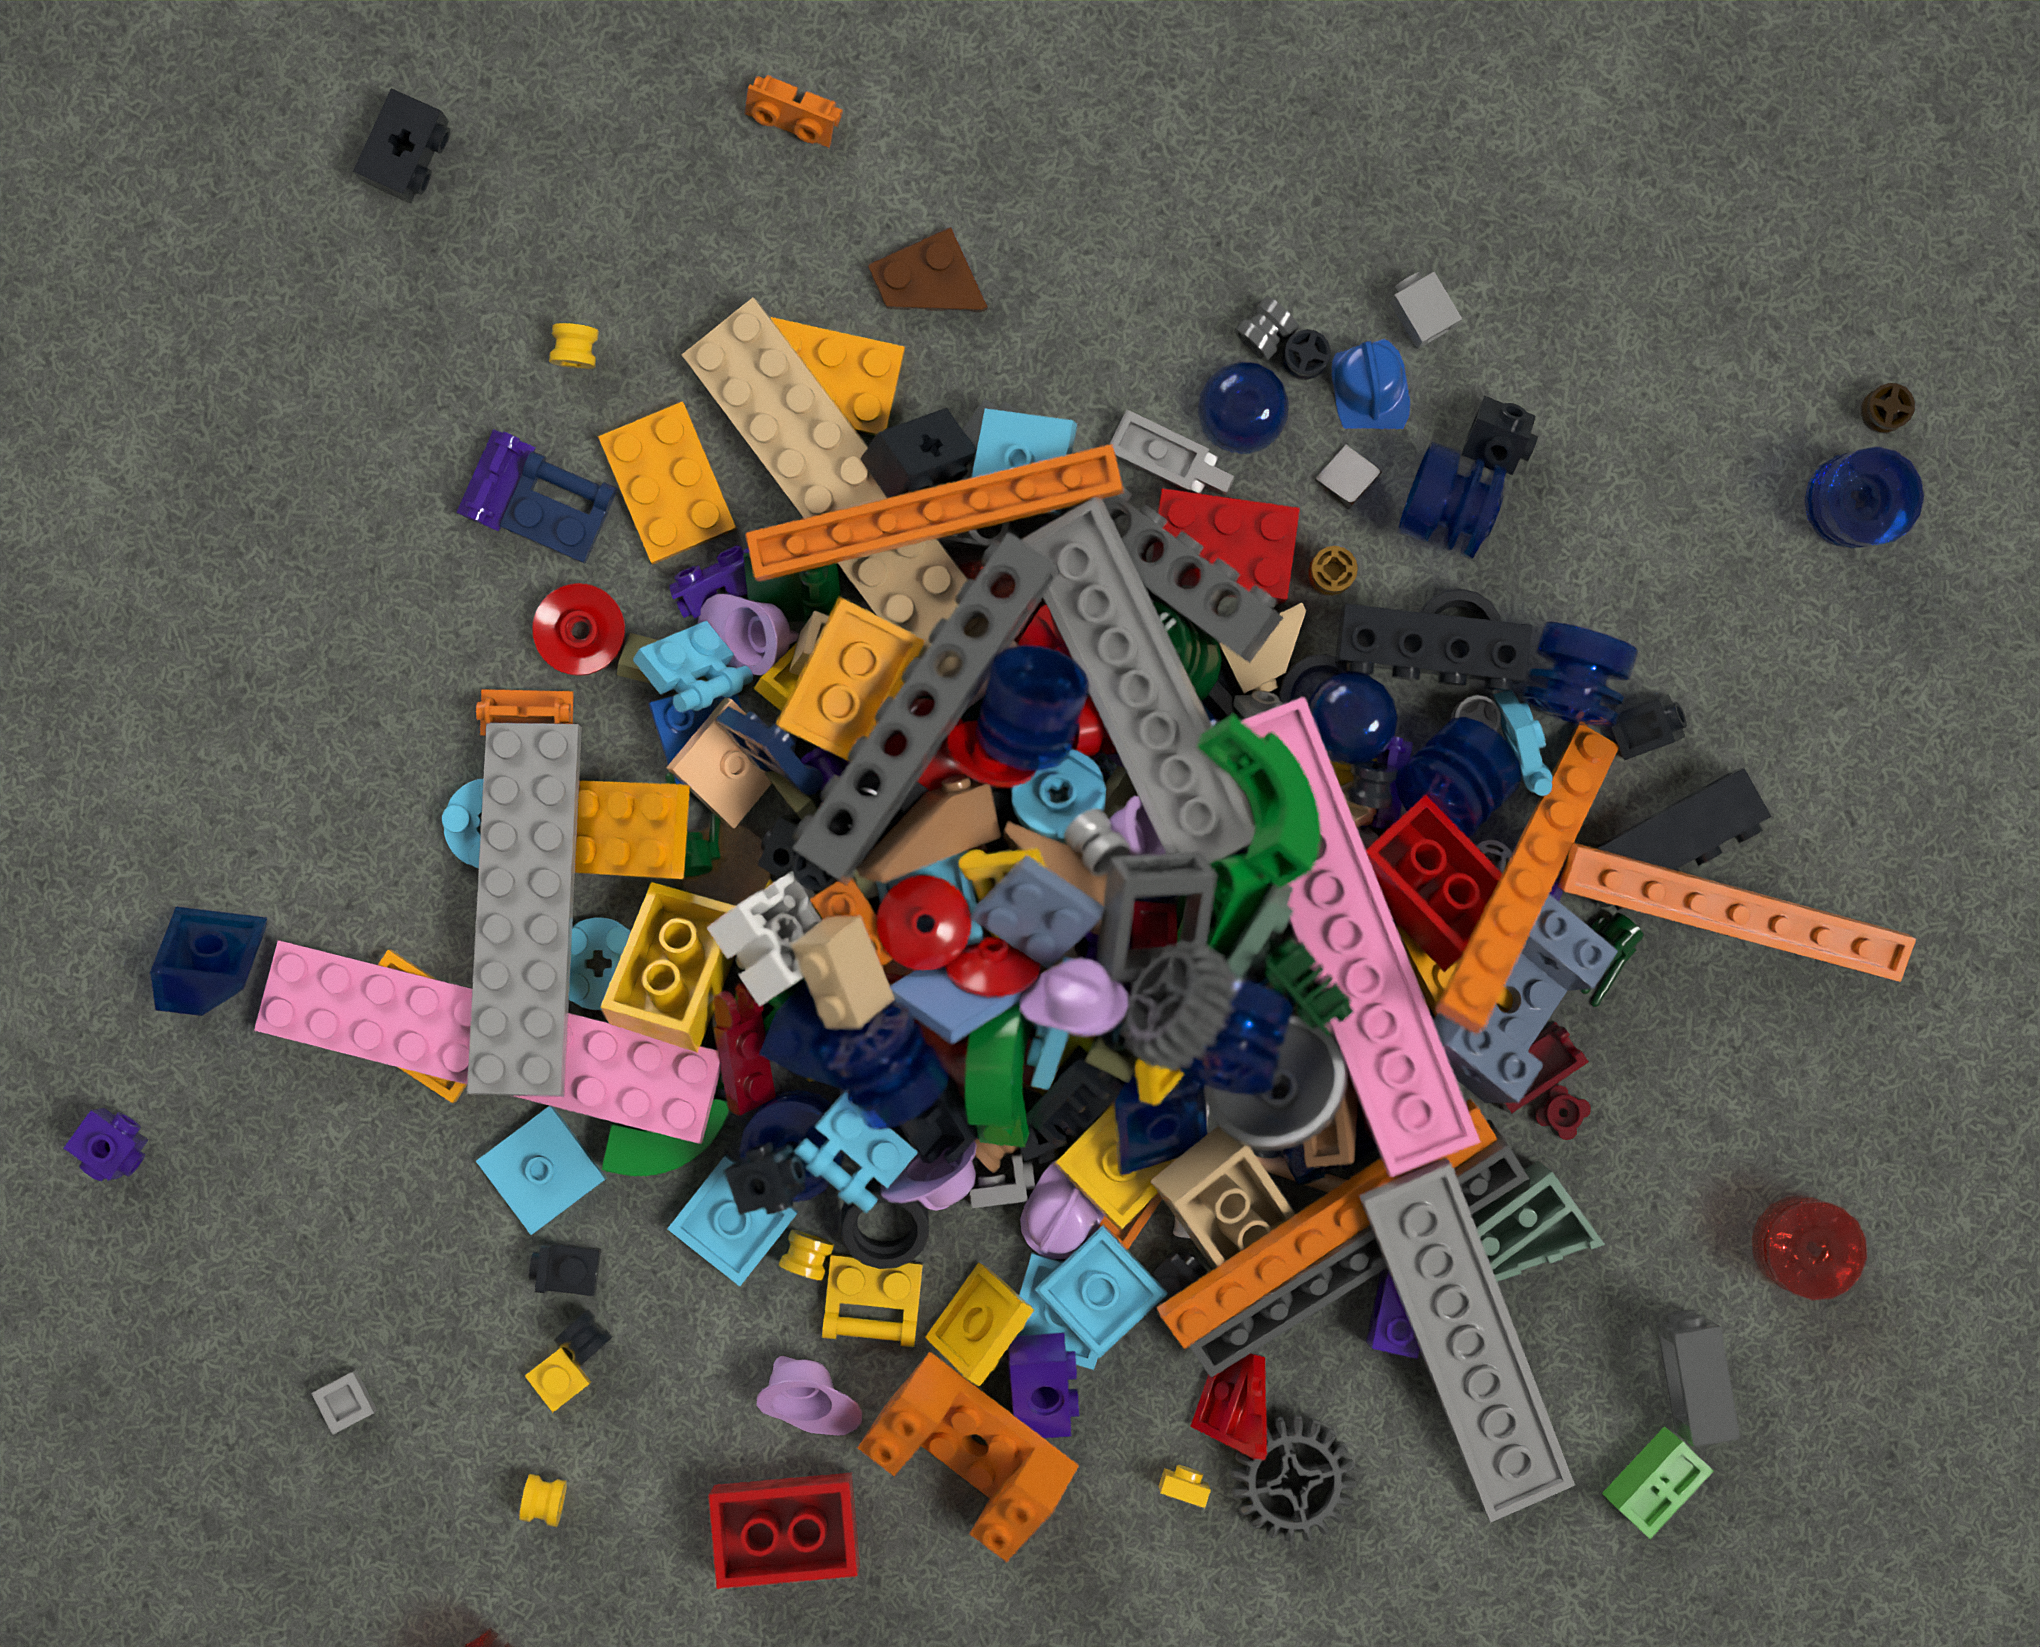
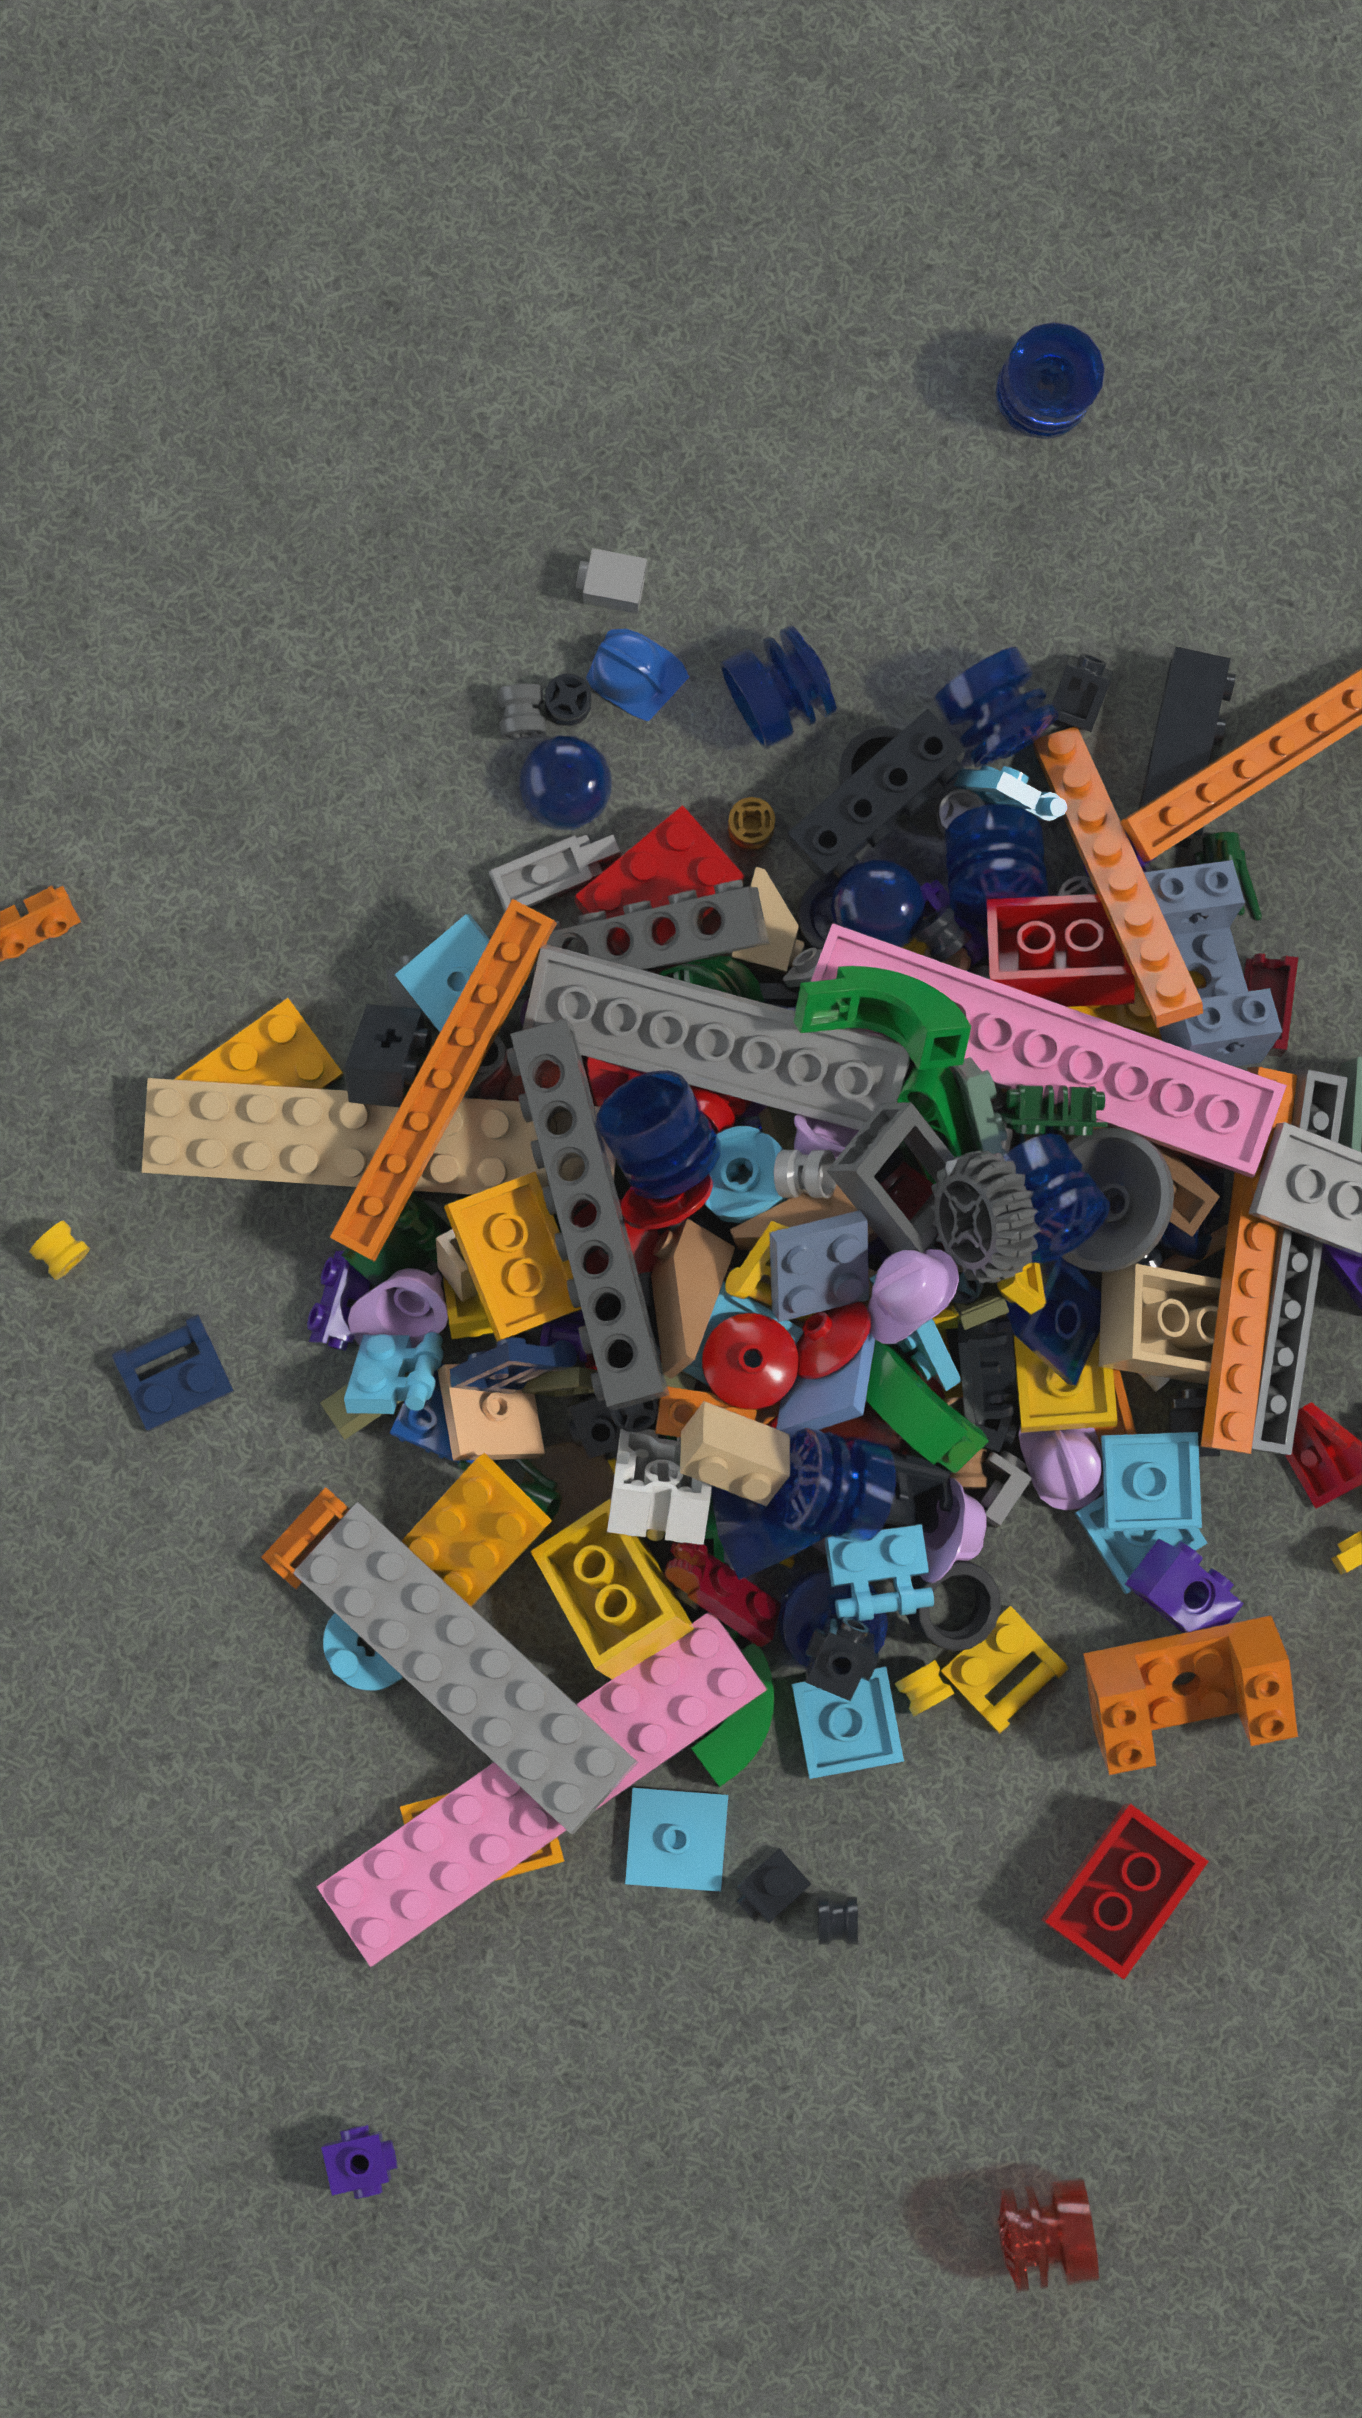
camera: 50 degrees left, 5 degrees down
clear blue slope [150,907,267,1016] -> none
light grey plate [311,1369,378,1435] -> none
dark purple hinge [456,429,536,531] -> none
yellow wheel [519,1474,567,1527] -> none
yellow plate [525,1347,591,1413] -> none
red dish [532,583,625,676] -> none
medium azure plate [569,918,631,1010] -> none
light orange plate [598,401,737,564] -> none
lavender piece [757,1356,862,1436] -> none
reddish brown wing [868,227,988,312] -> none
yellow plate [925,1262,1035,1387] -> none
slope [1315,445,1382,509] -> none
black brick [1461,396,1538,475] -> none
dark red plate [1535,1085,1591,1140] -> none
dark brown wheel [1861,383,1915,433] -> none

